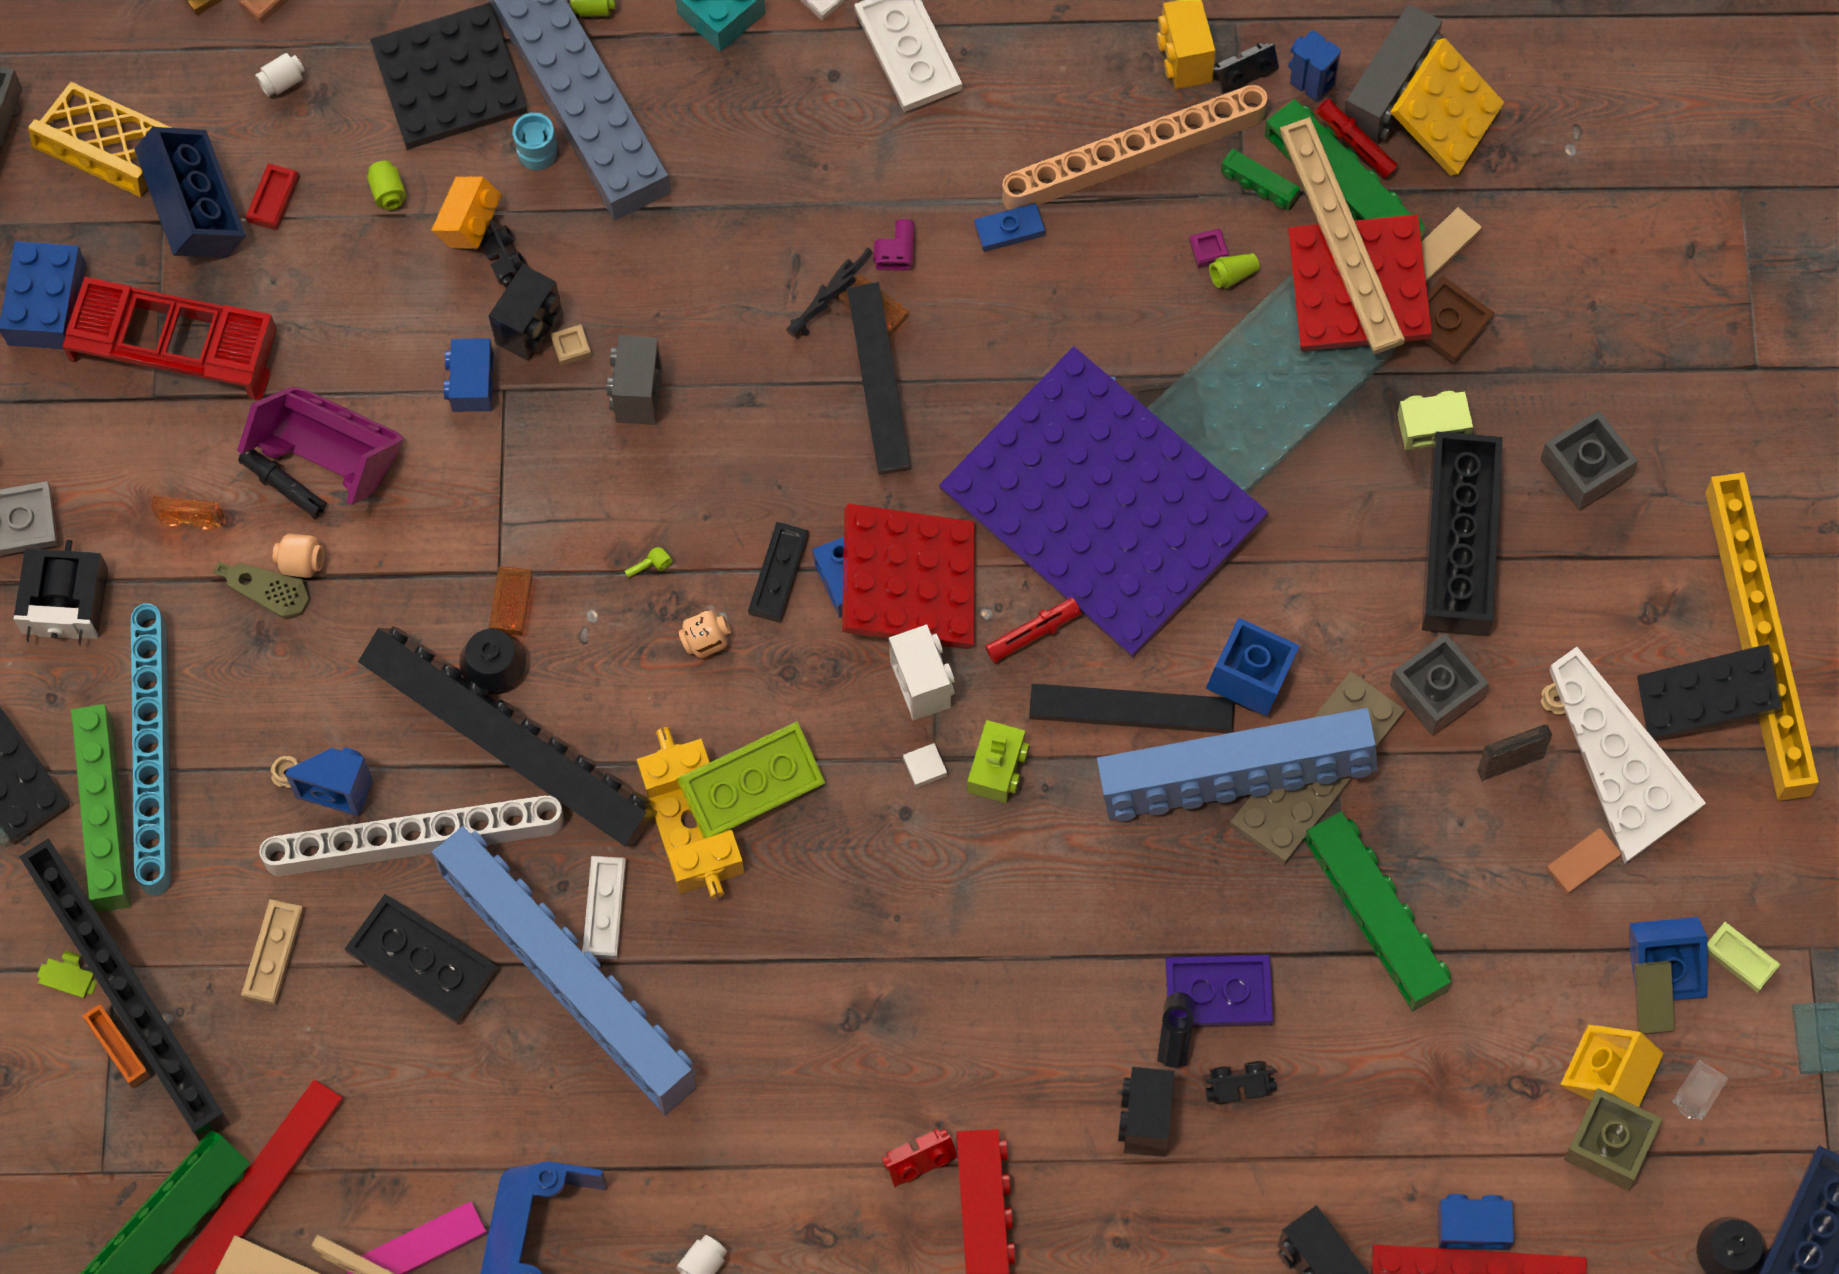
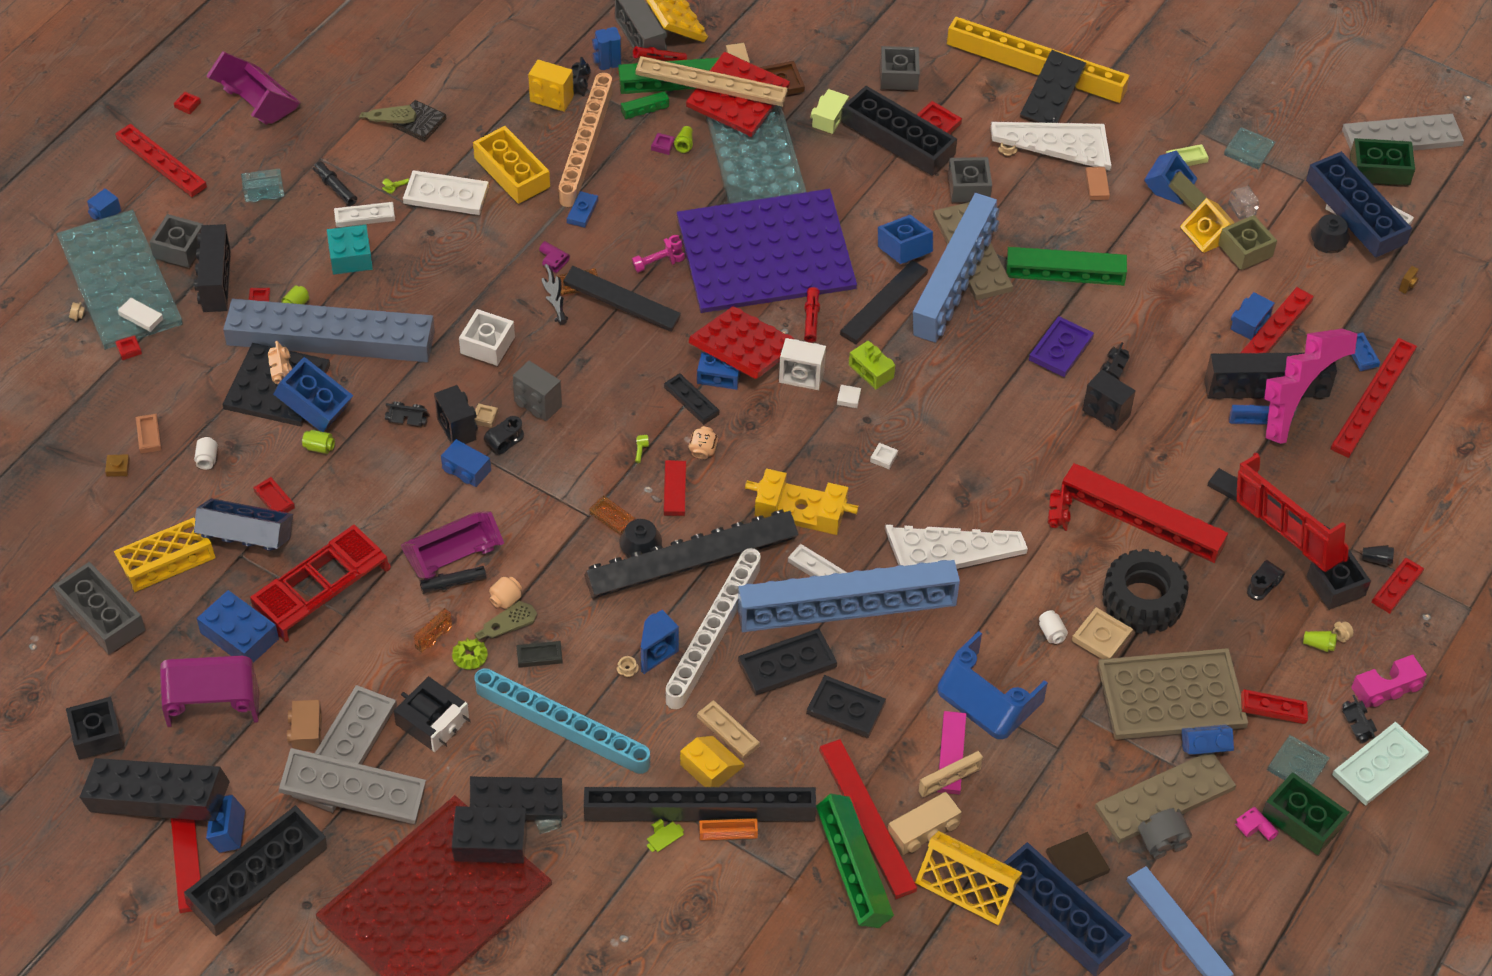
camera: 60 degrees left, 15 degrees down
bright green brick [71,704,131,913] -> none
light orange brick [431,177,502,249] -> none
medium azure wheel [512,113,558,170] -> none
lime tile [676,721,825,839] -> none
black piece [1157,992,1195,1068] -> none
tile [1477,724,1552,781] -> none
none -> light nougat hinge [268,341,292,384]
none -> blue brick [273,357,353,432]
none -> lime gear [452,637,488,670]
none -> white brick [459,309,515,366]
none -> yellow brick [473,126,550,204]
none -> black piece [483,416,524,455]
none -> pearl dark grey tile [516,641,563,668]
none -> dark pink bar [631,235,685,273]
none -> red tile [664,460,686,516]
none -> yellow slope [680,736,744,787]
none -> black plate [806,675,886,738]
none -> white tile [870,443,898,469]
none -> white wing [885,525,1028,569]
none -> red plate [917,101,962,134]

